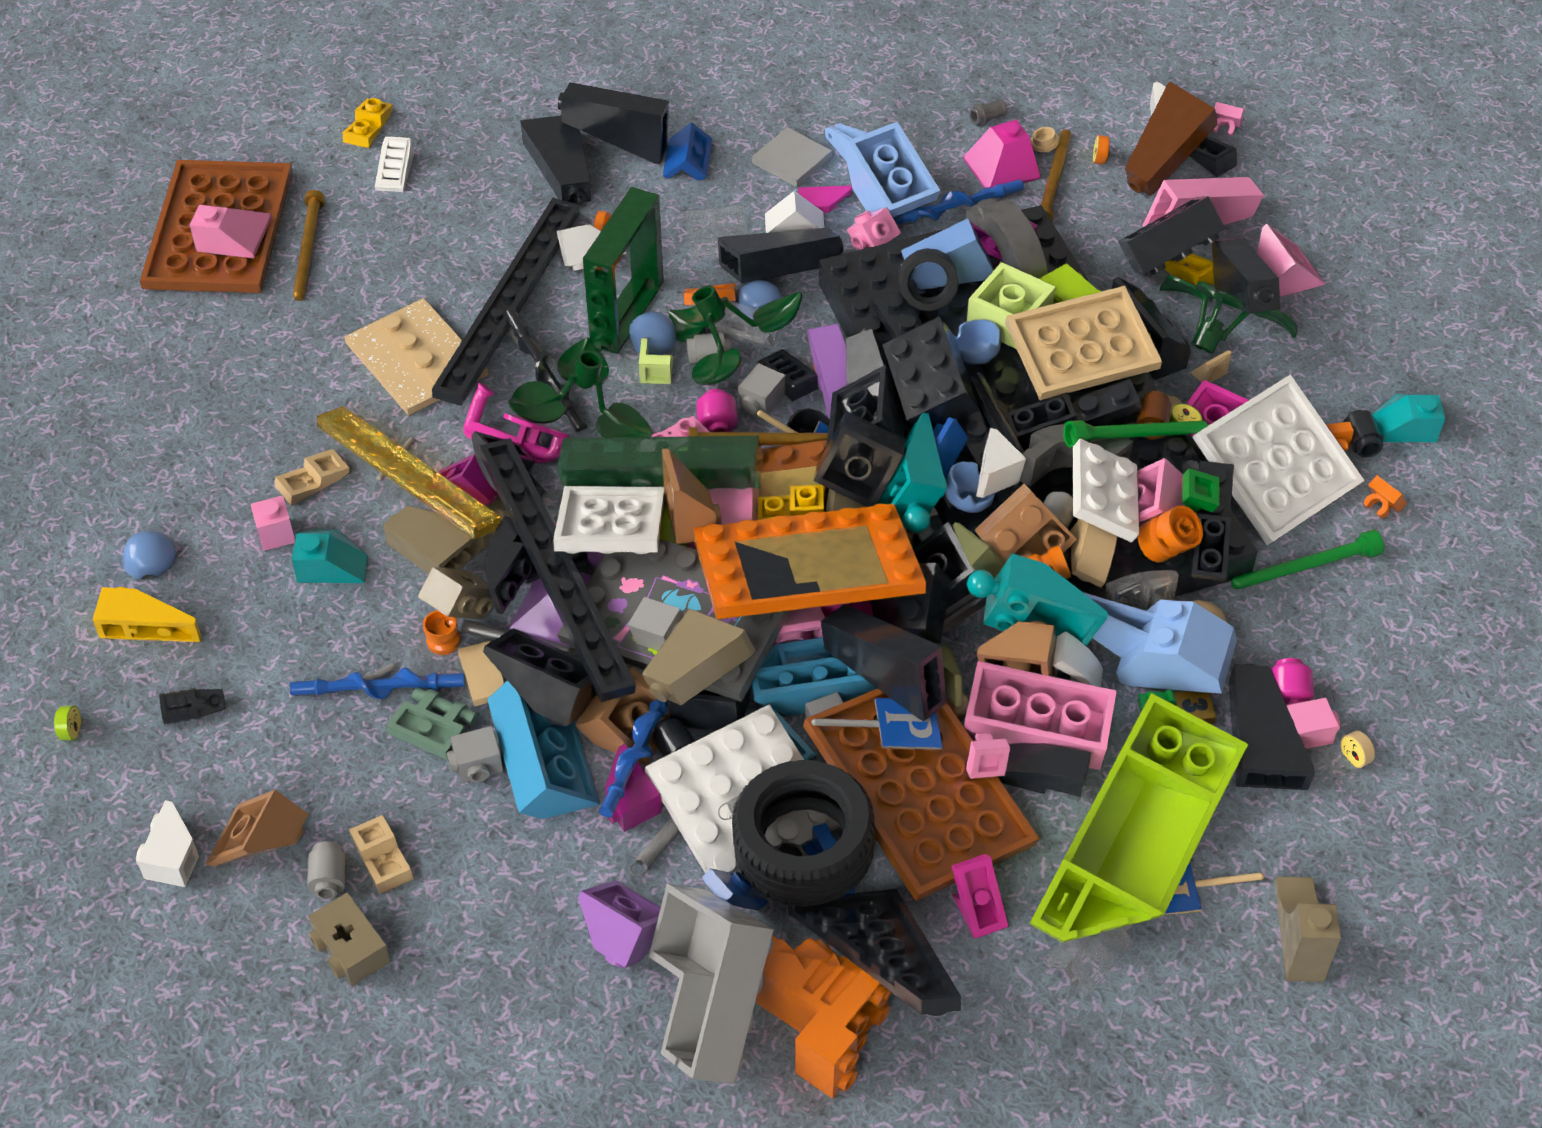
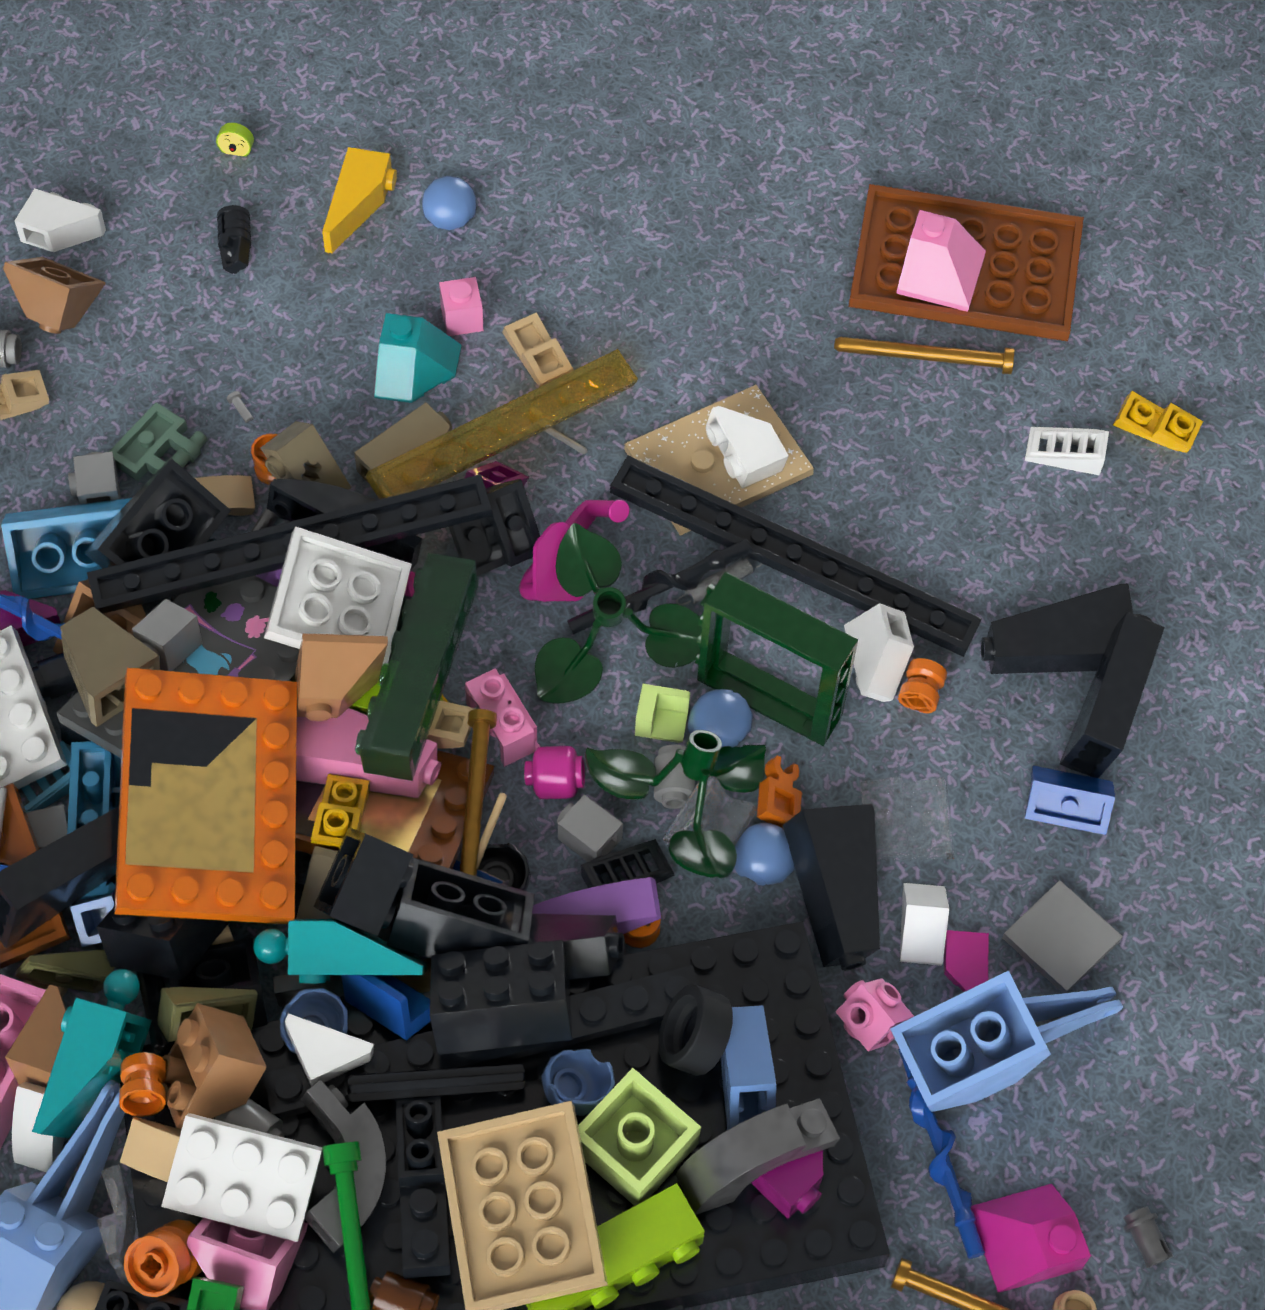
camera: 95 degrees right, 10 degrees up
blue piece [290,668,465,699] -> none
none -> white slope [706,406,789,489]

